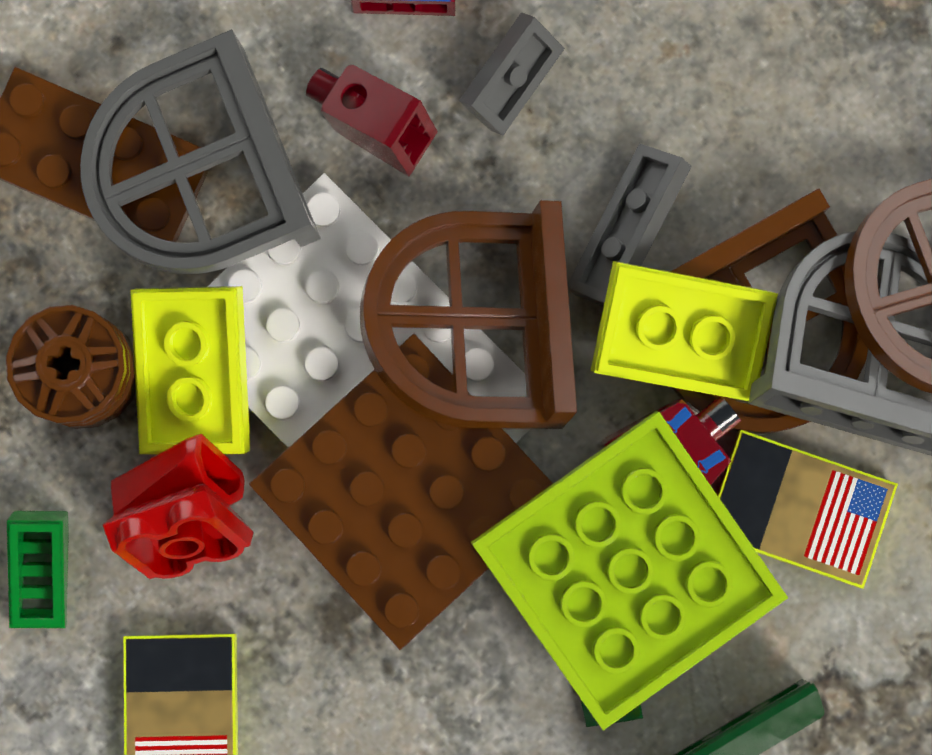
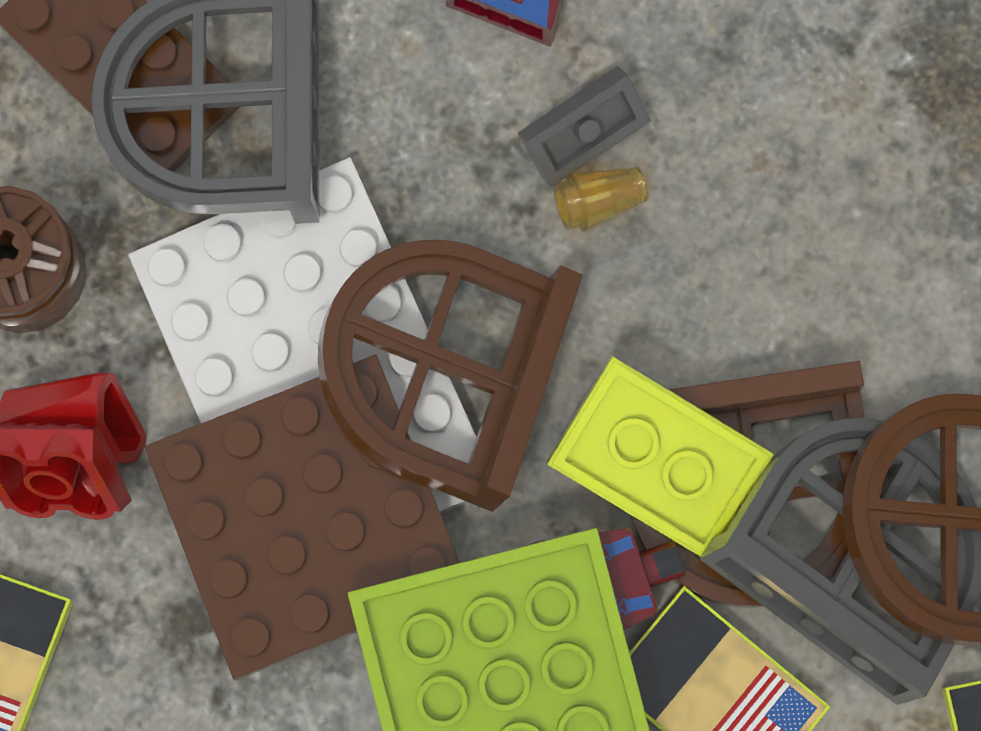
camera: 25 degrees right, 5 degrees down
neon yellow tile [130,286,250,454] -> none
dark red torso [306,64,438,177] -> none
dark grey plate [568,143,692,307] -> none
none -> clear yellow cone [554,167,648,232]

